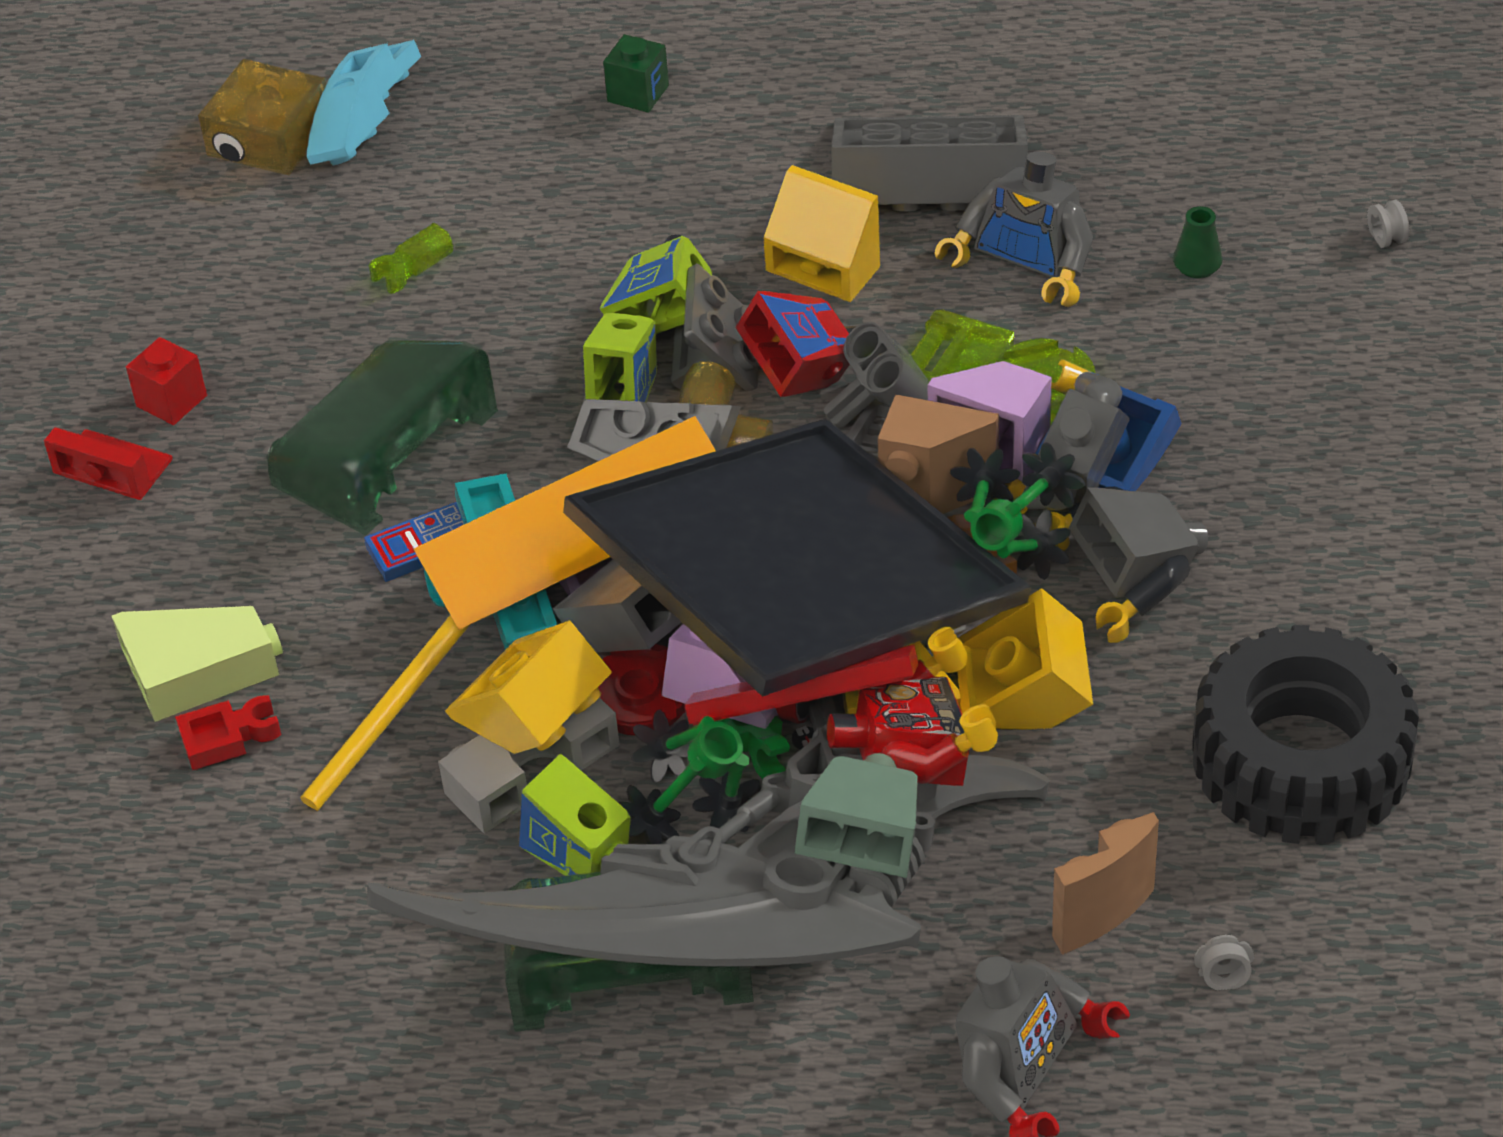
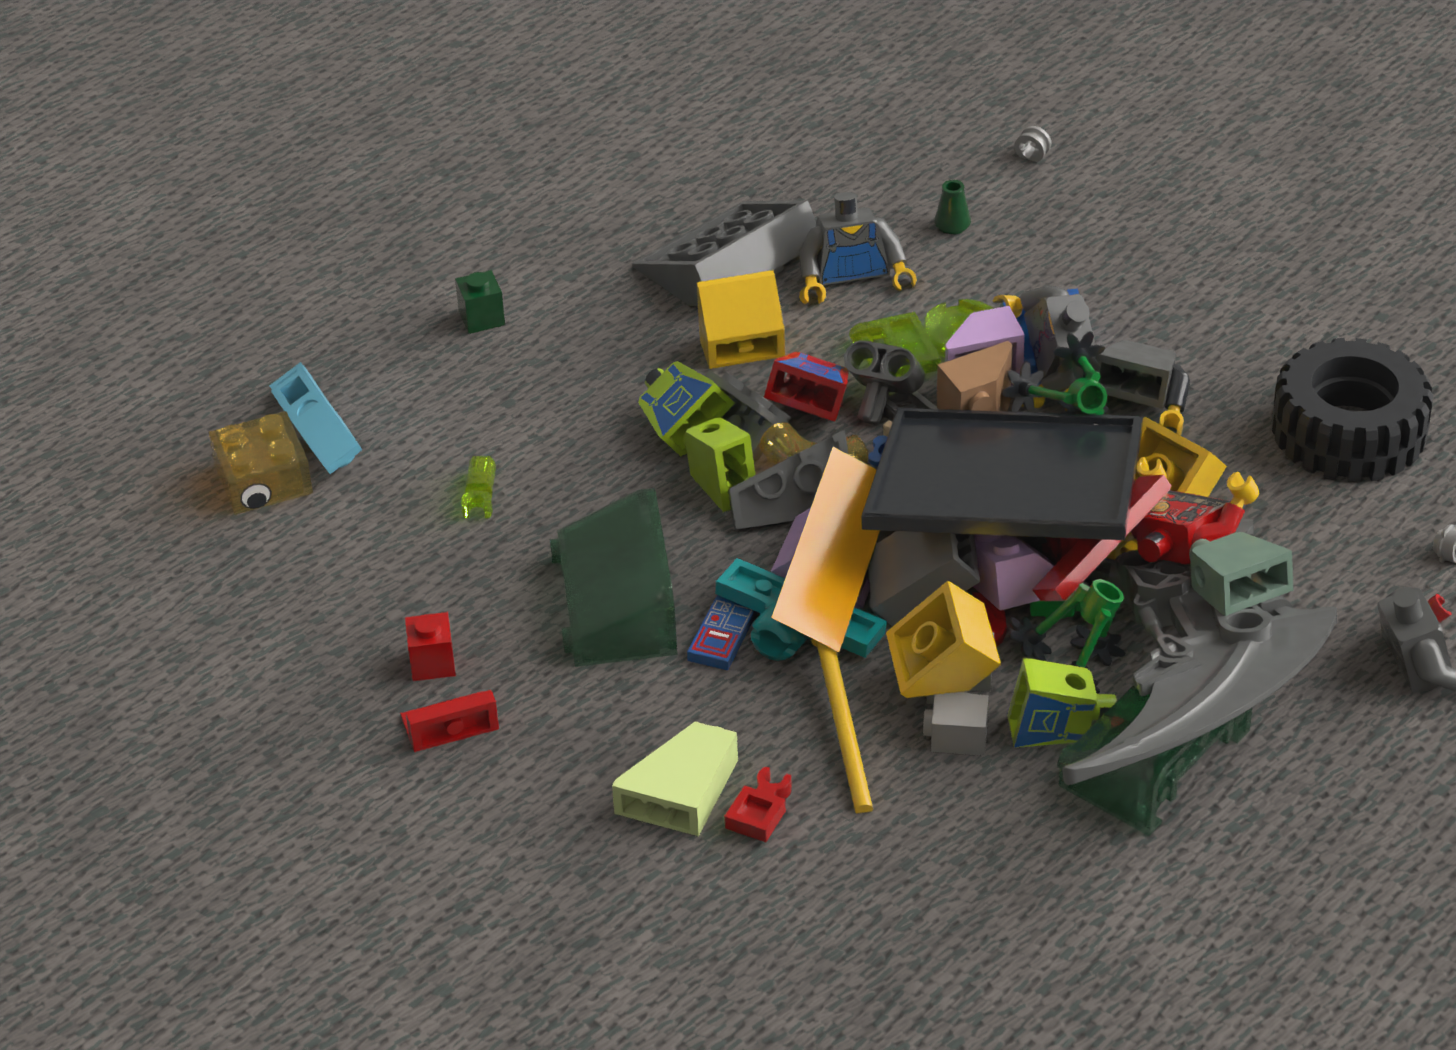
camera: 45 degrees left, 5 degrees down
medium nougat slope [1052,812,1159,954] -> none

